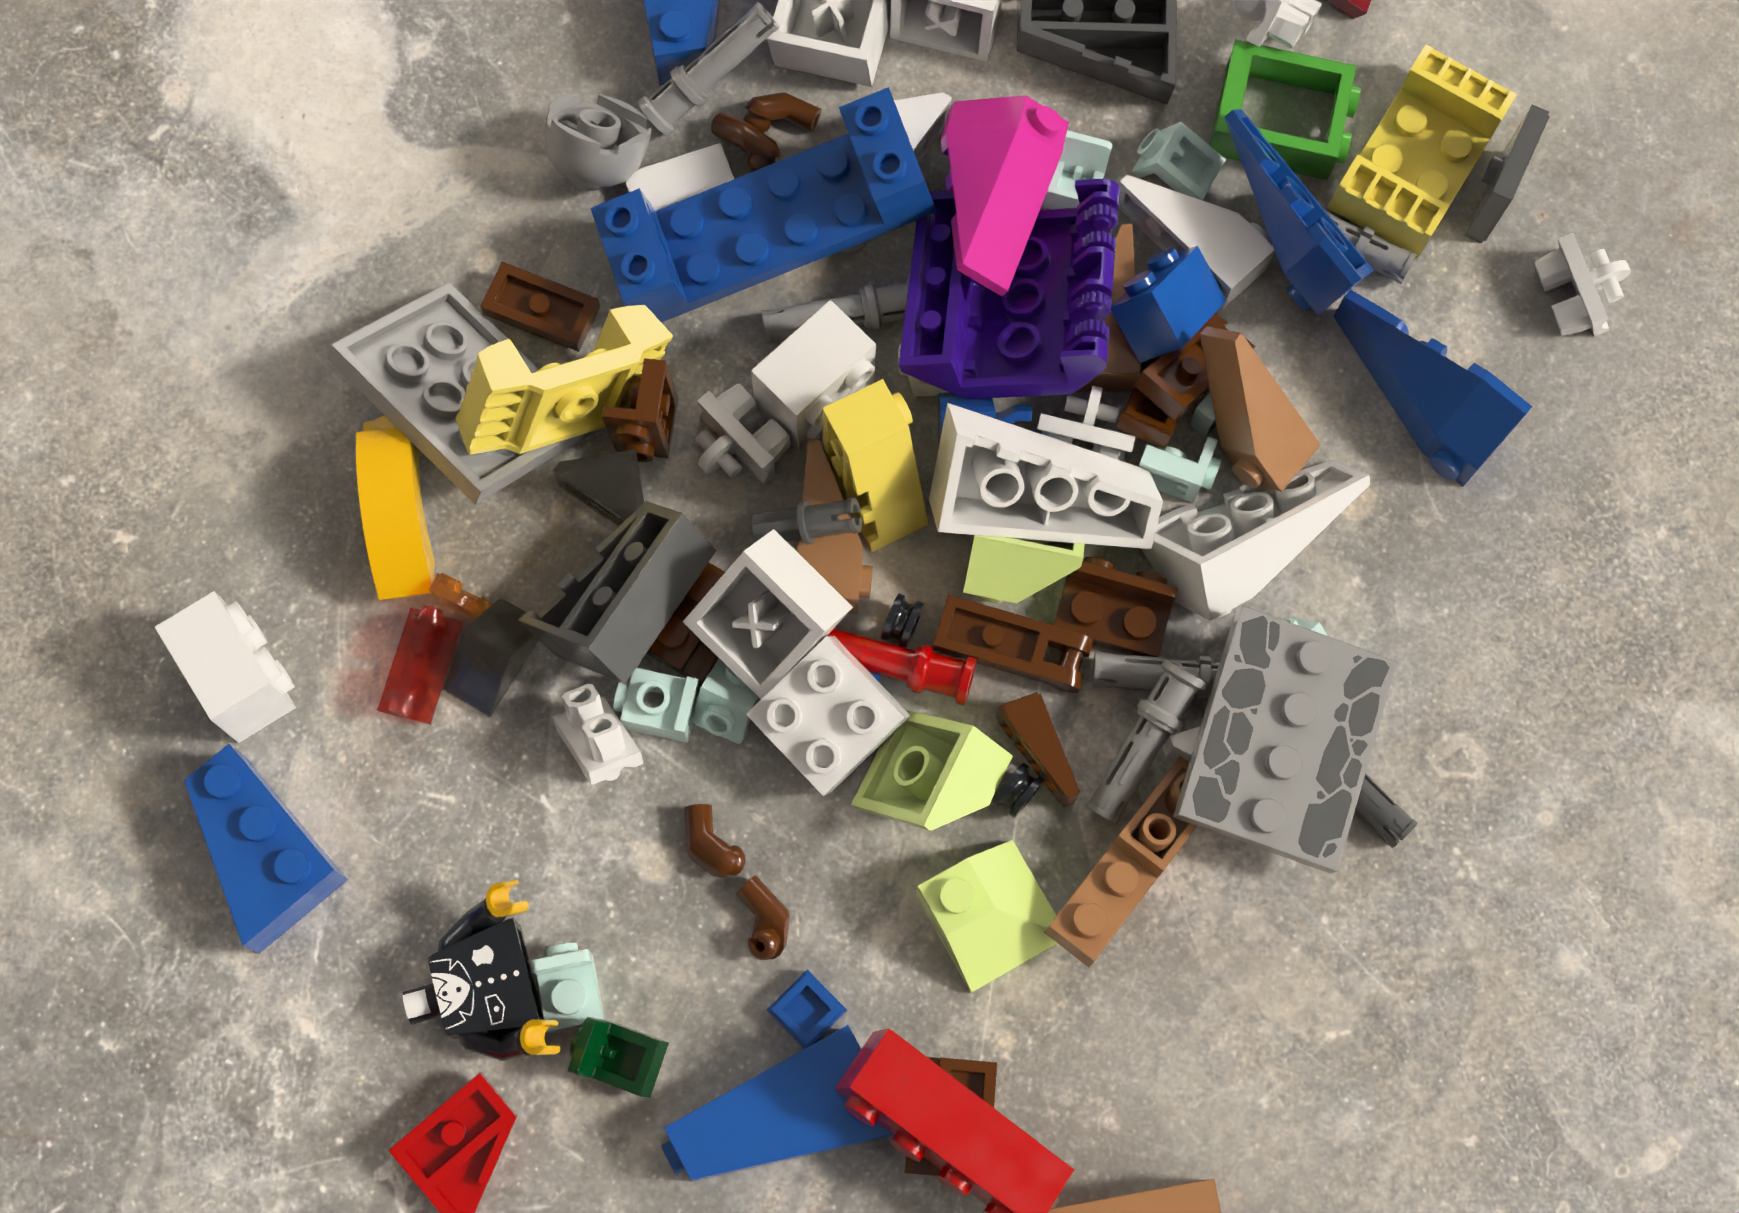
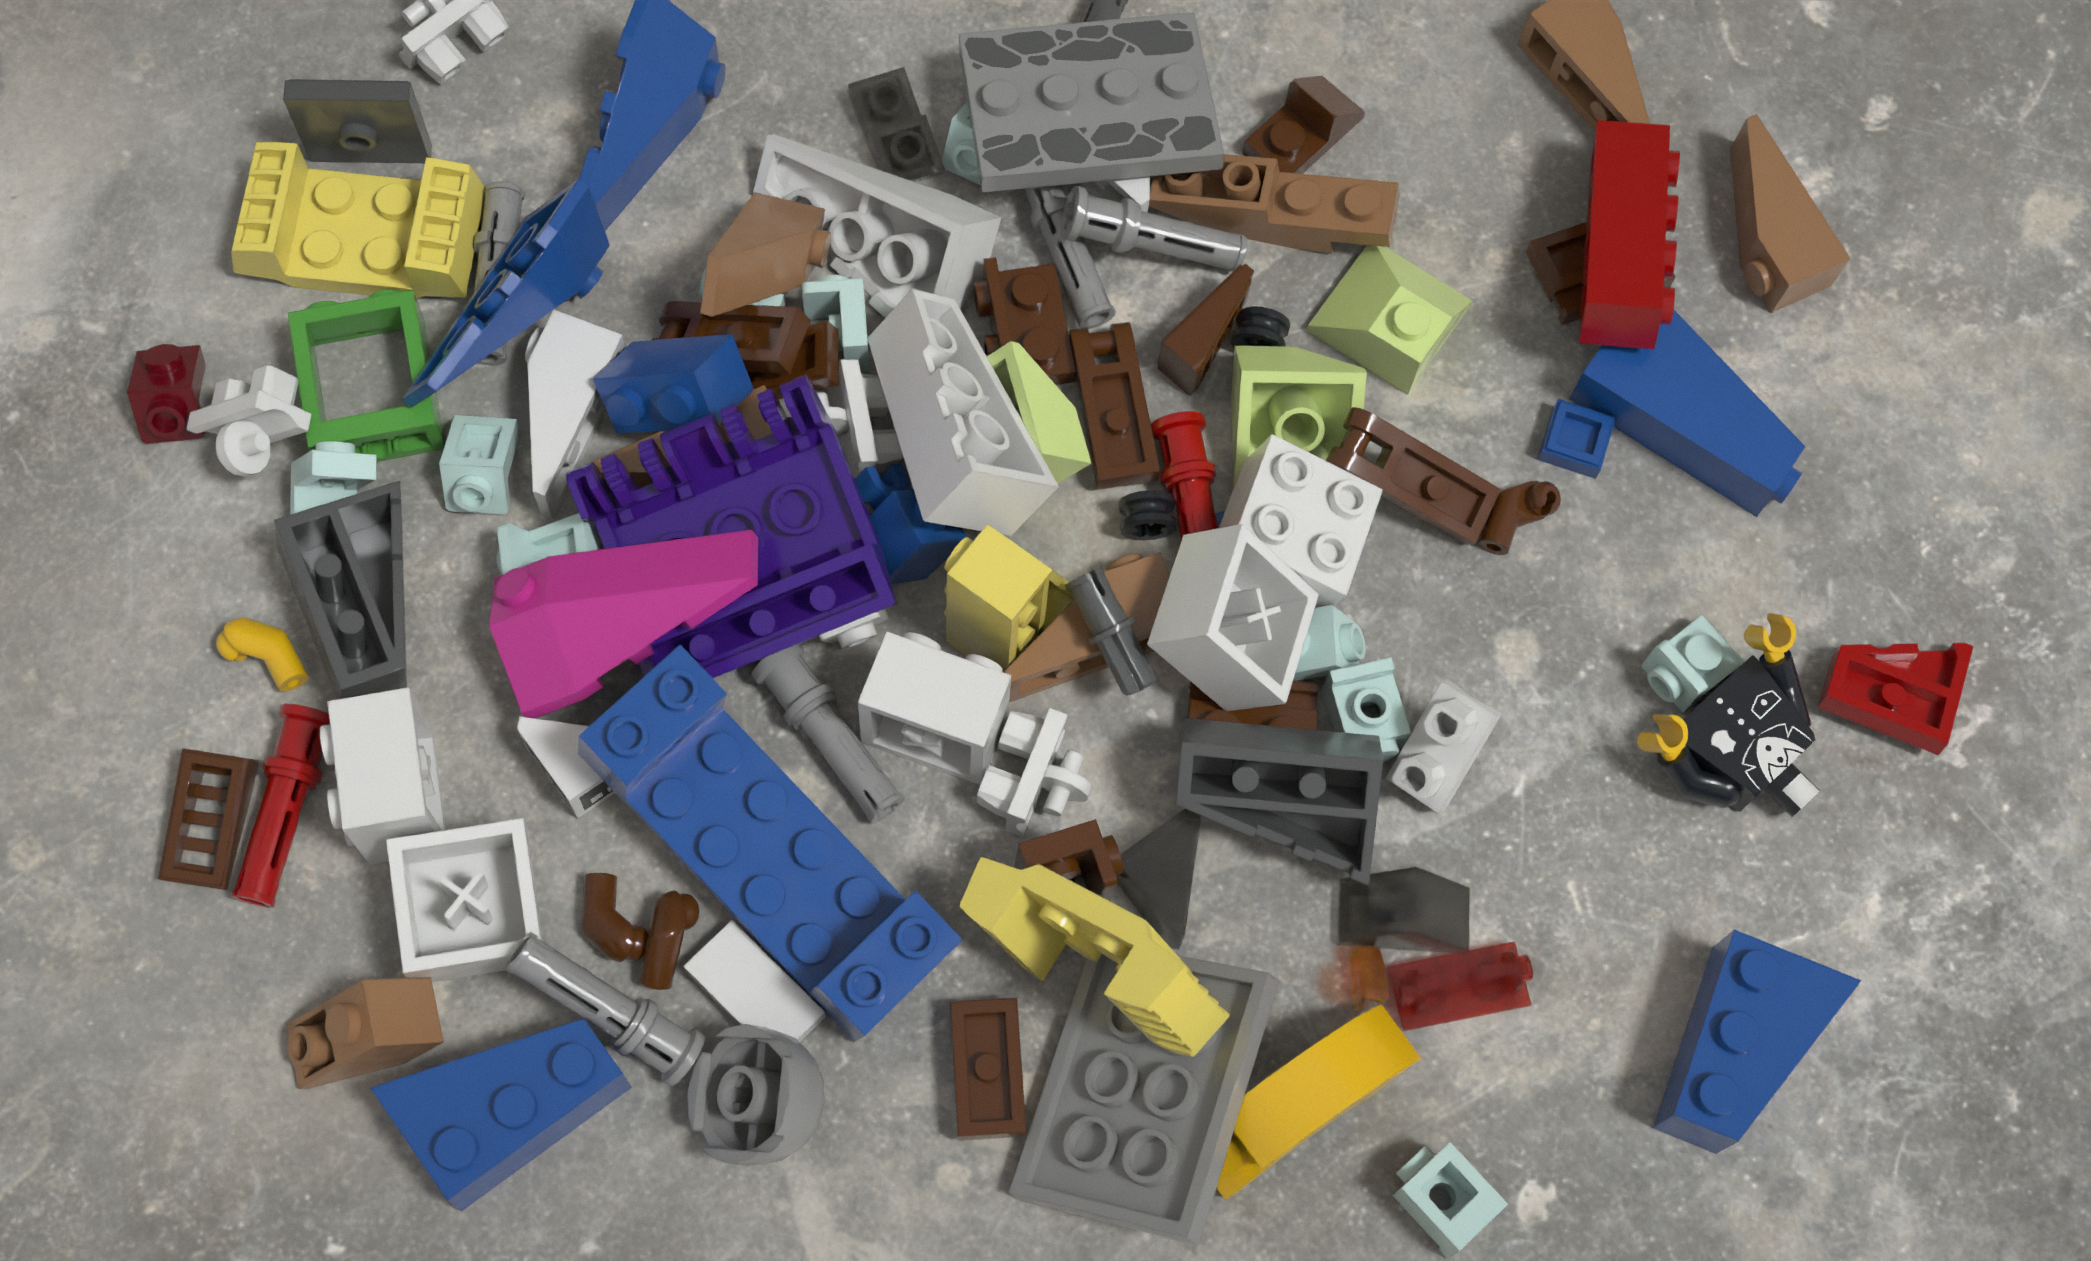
camera: 120 degrees left, 5 degrees down
white brick [155,591,296,743] -> none
dark green bracket [568,1017,669,1098] -> none
reddish brown arm [685,804,746,878] -> none
none -> light aqua bracket [290,441,376,515]
none -> clear smoke slope [847,67,945,182]
none -> reddish brown slope [1242,76,1365,174]
none -> reddish brown plate [1326,407,1501,545]
none -> light aqua brick [1393,1142,1508,1259]

